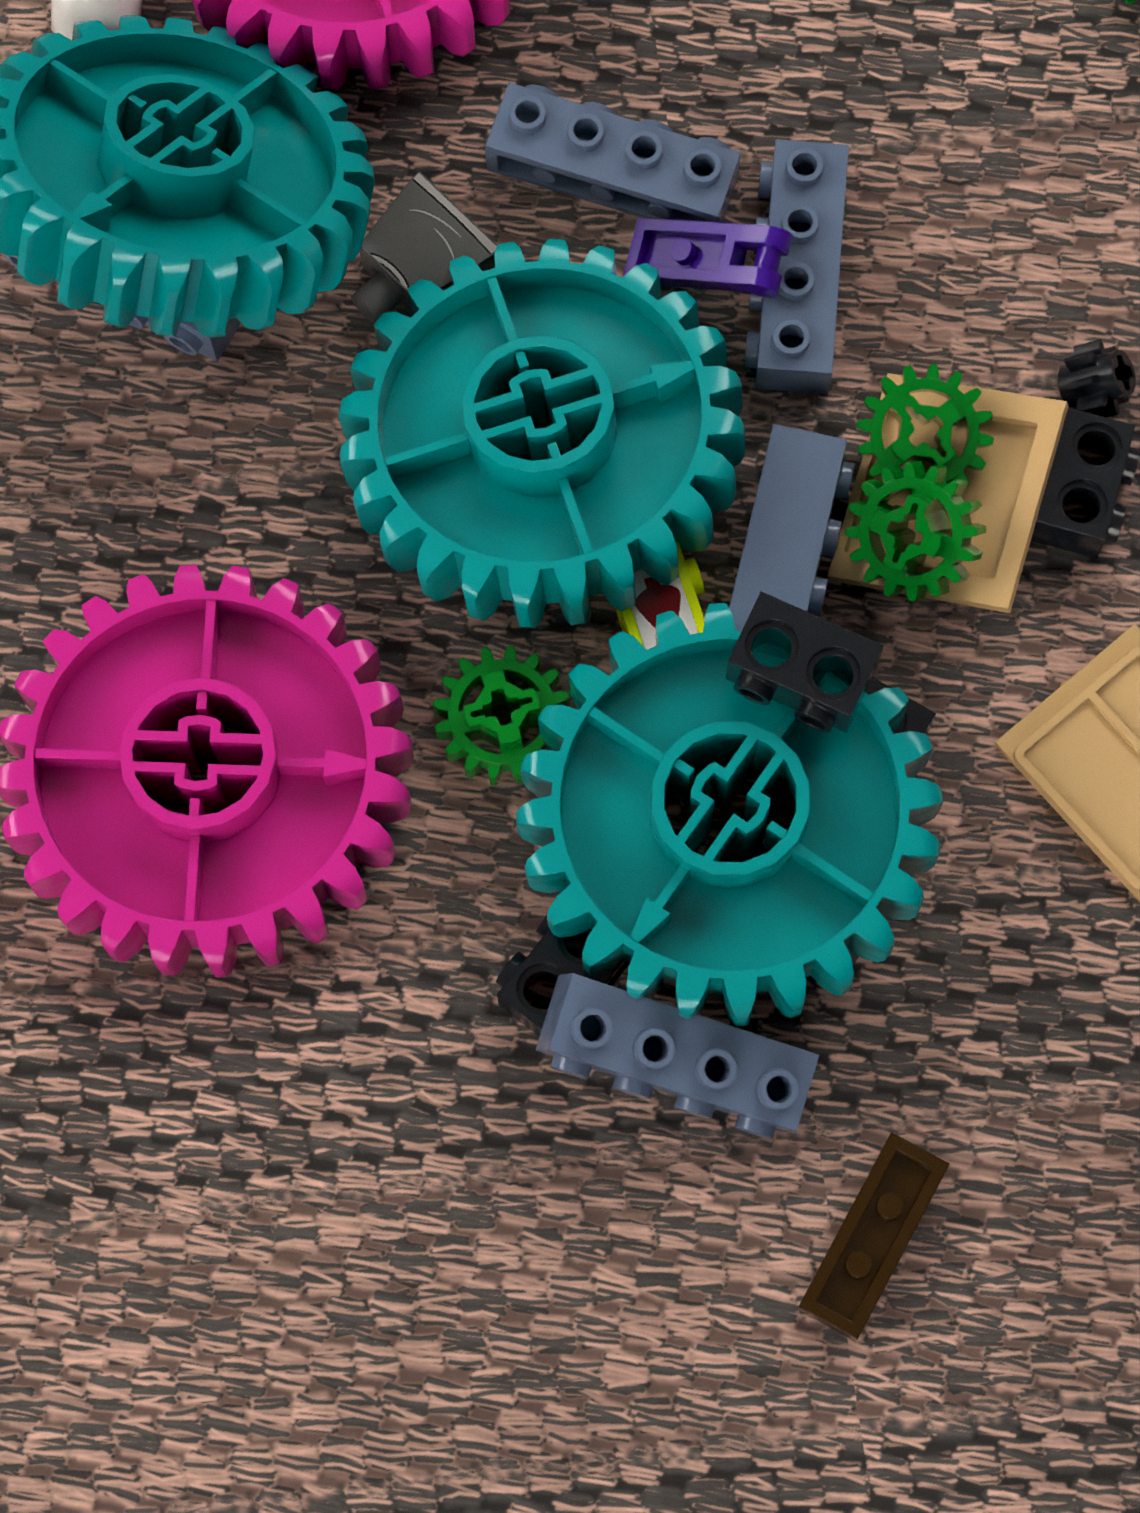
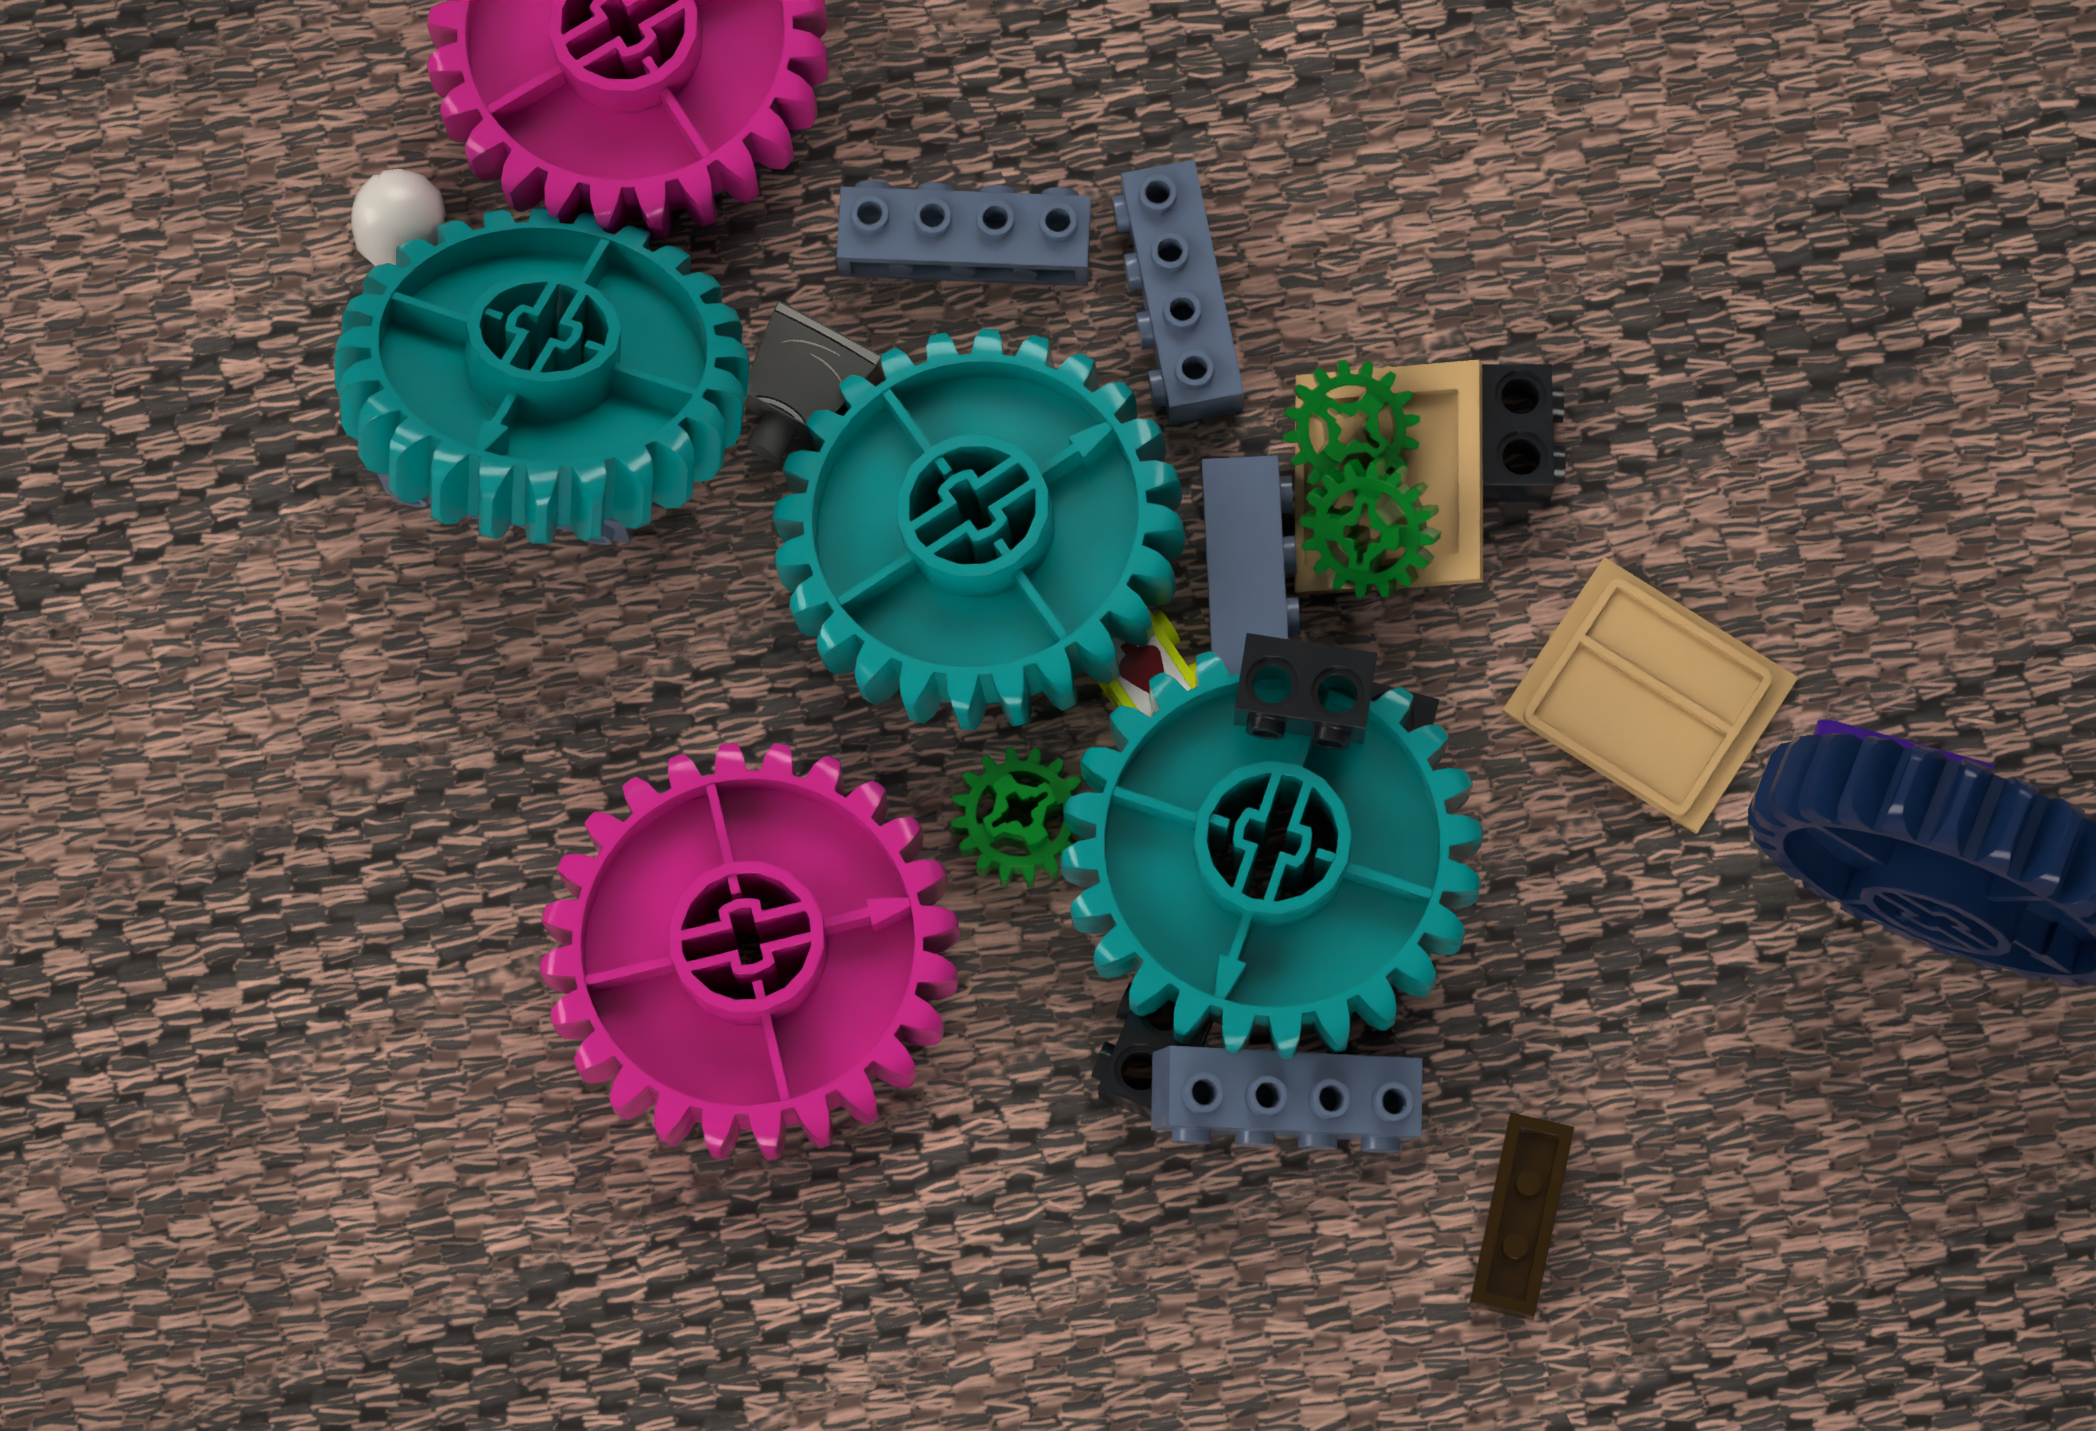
camera: 15 degrees left, 0 degrees up
dark purple plate [623,218,793,298] -> none
black gear [1058,339,1136,418] -> none

